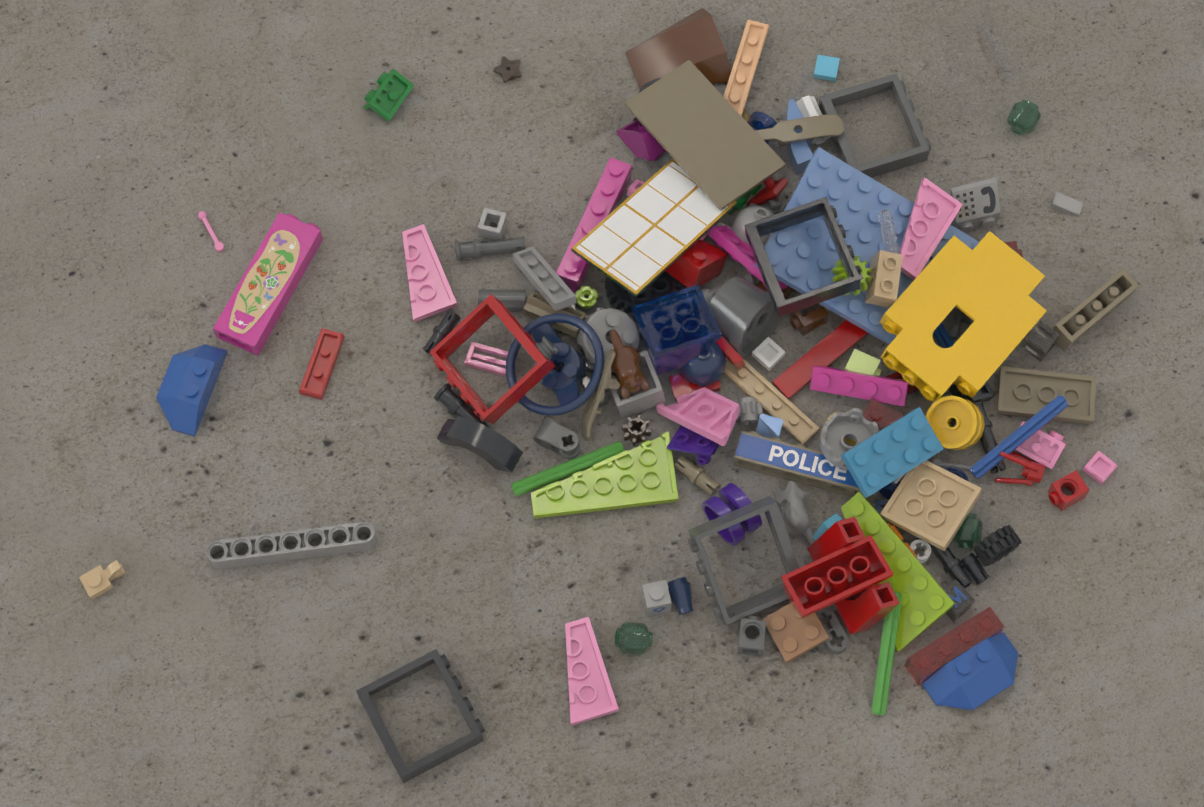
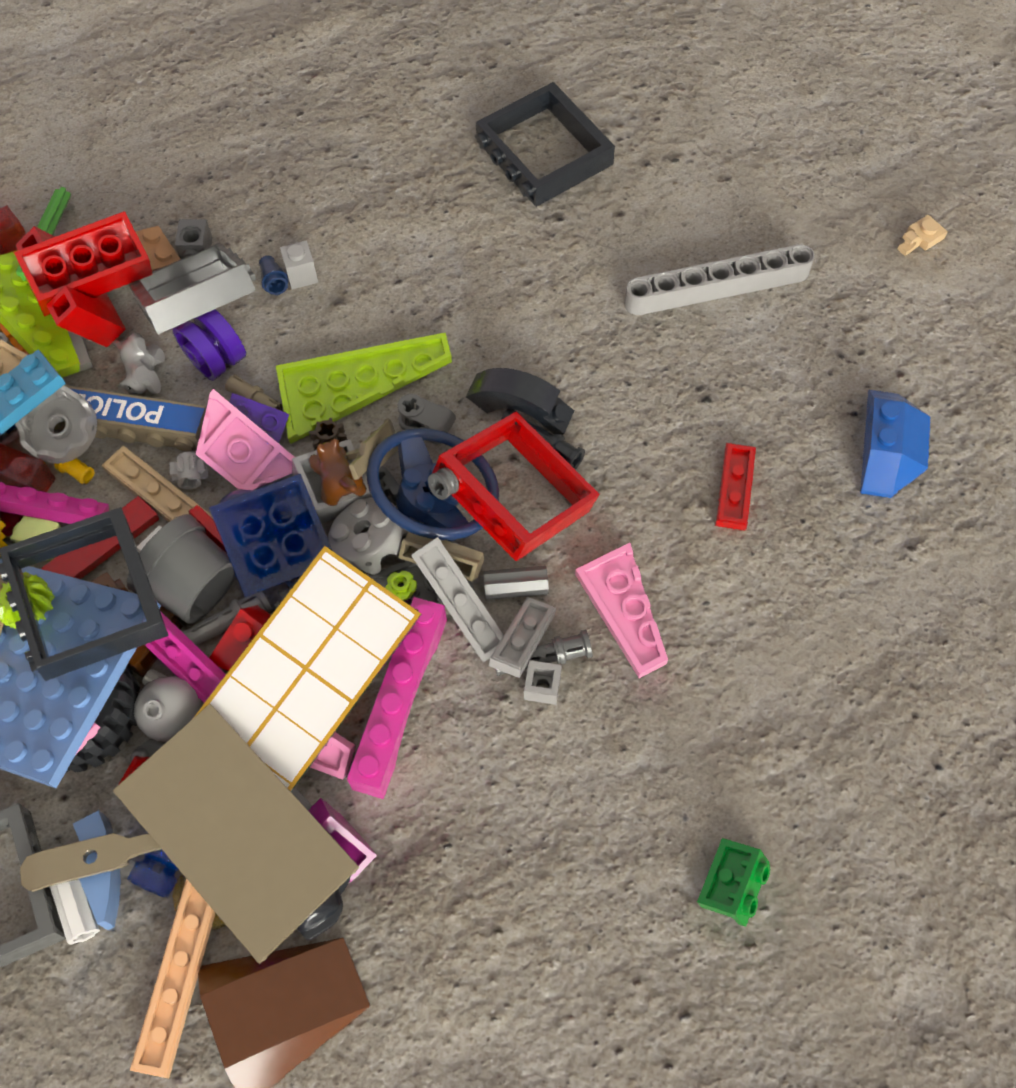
camera: 175 degrees right, 5 degrees down
bright pink hinge [198,211,224,252] -> none
brick [213,212,323,356] -> none
black pin [423,310,460,356] -> none
bright pink tile [465,342,517,377] -> none
dark brown plate [493,56,522,83] -> none
bright green axle [511,441,624,496] -> none
bright pink wing [565,617,619,726] -> none
clear green head [615,622,653,655] -> none
light blue slope [756,414,784,438] -> none
medium azure tile [812,513,842,541] -> none
medium azure tile [813,55,840,82] -> none
none -> light grey tile [489,597,556,678]

